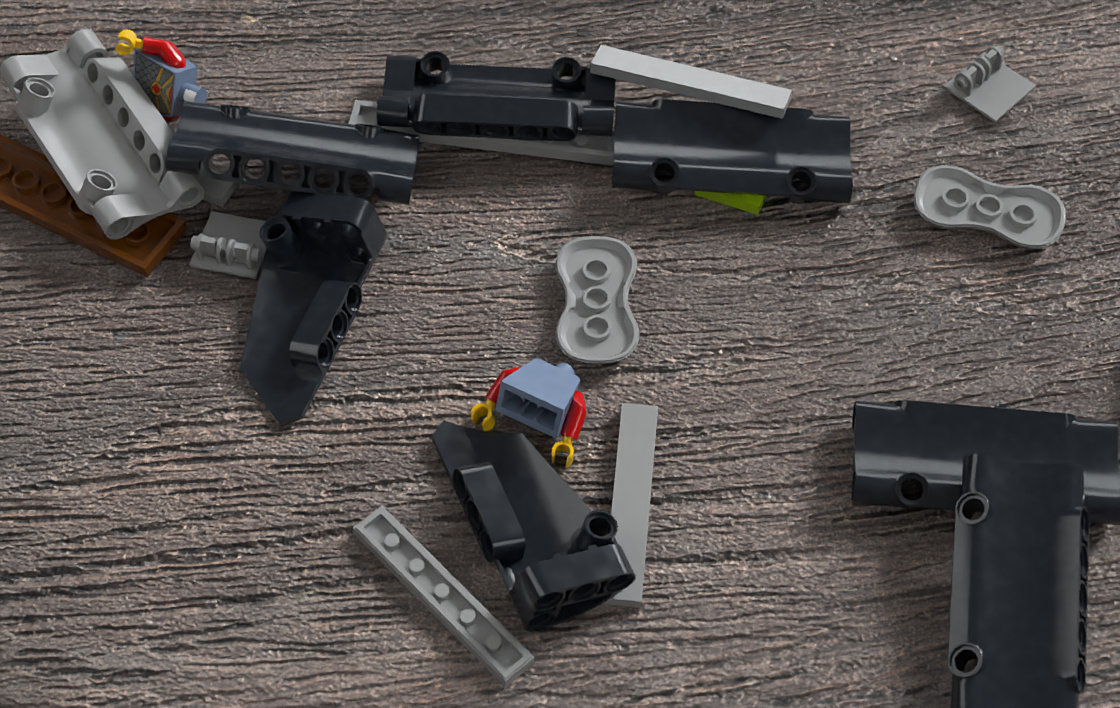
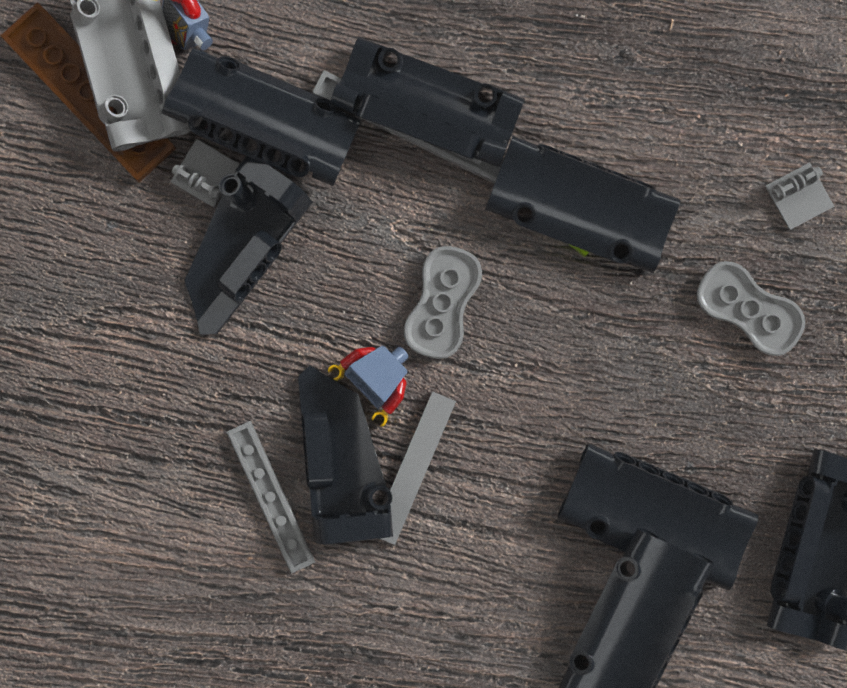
camera: 15 degrees right, 30 degrees up
tile [590,45,792,118] -> none

